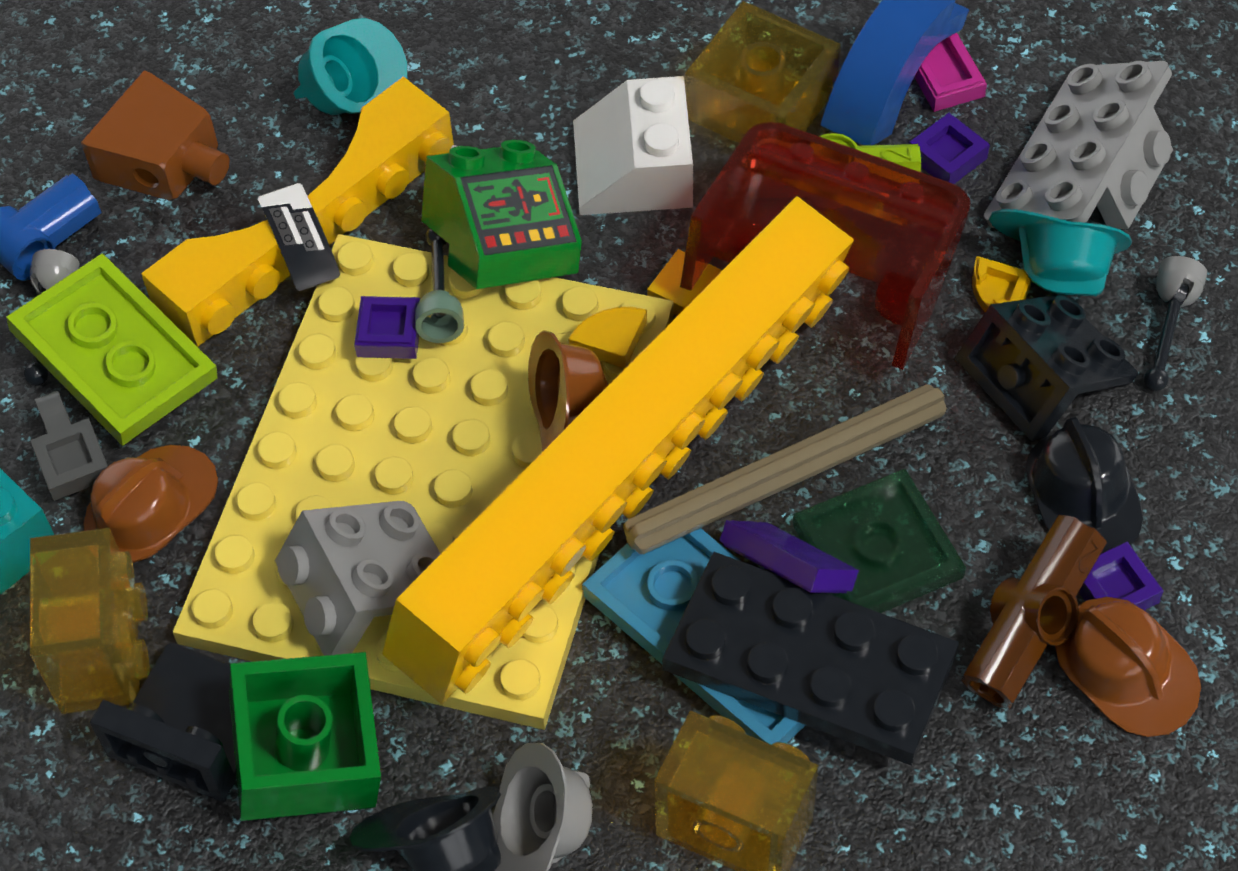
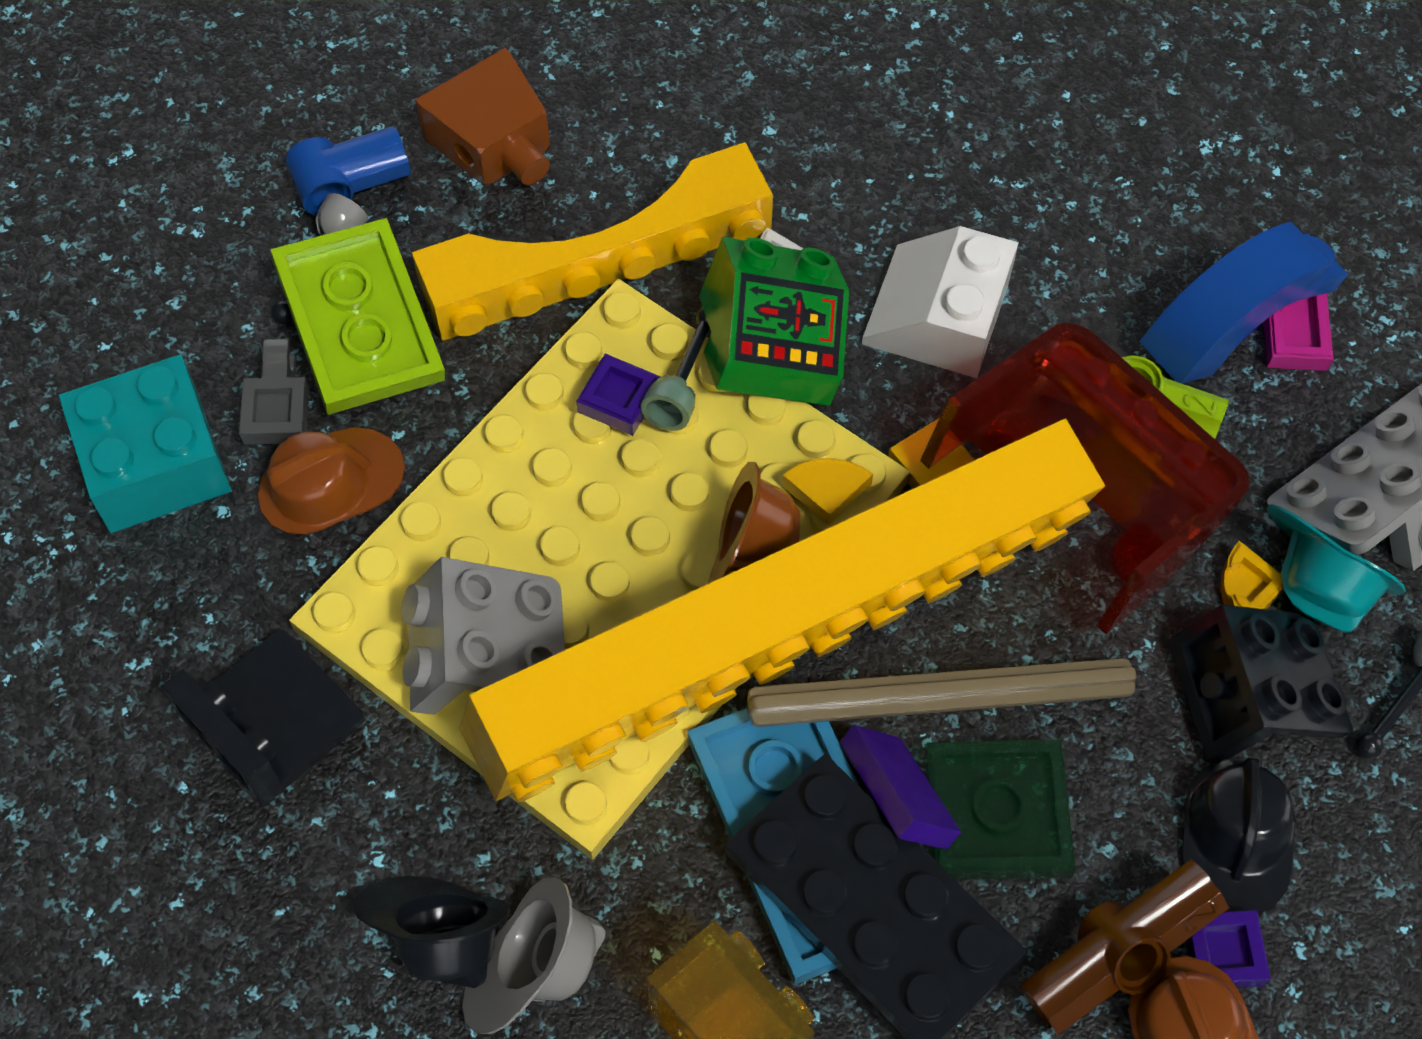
camera: 20 degrees right, 5 degrees up
clear yellow brick [30,528,150,714] -> none
green brick [229,652,381,821] -> none
sticker [258,183,340,291] -> none
teal piece [293,18,407,115] -> none
clear yellow brick [685,1,841,148] -> none
dark purple tile [909,113,990,188] -> none

